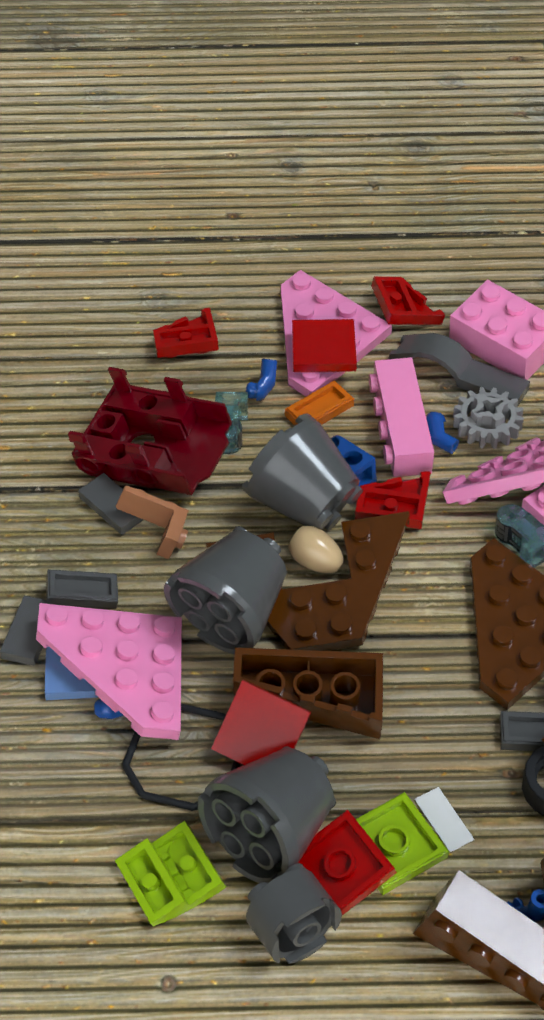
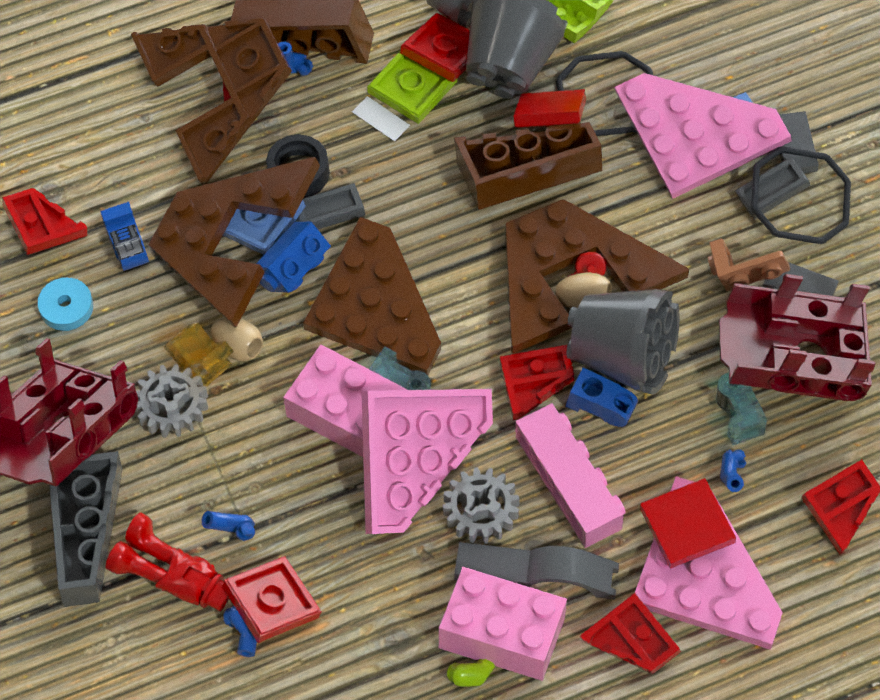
camera: 160 degrees right, 10 degrees up
dark grey cone [164,526,287,654] -> none
orange tile [285,380,354,426] -> none
blue arm [426,412,459,454] -> none
none -> red piece [567,252,607,277]
none -> black piece [751,146,851,244]

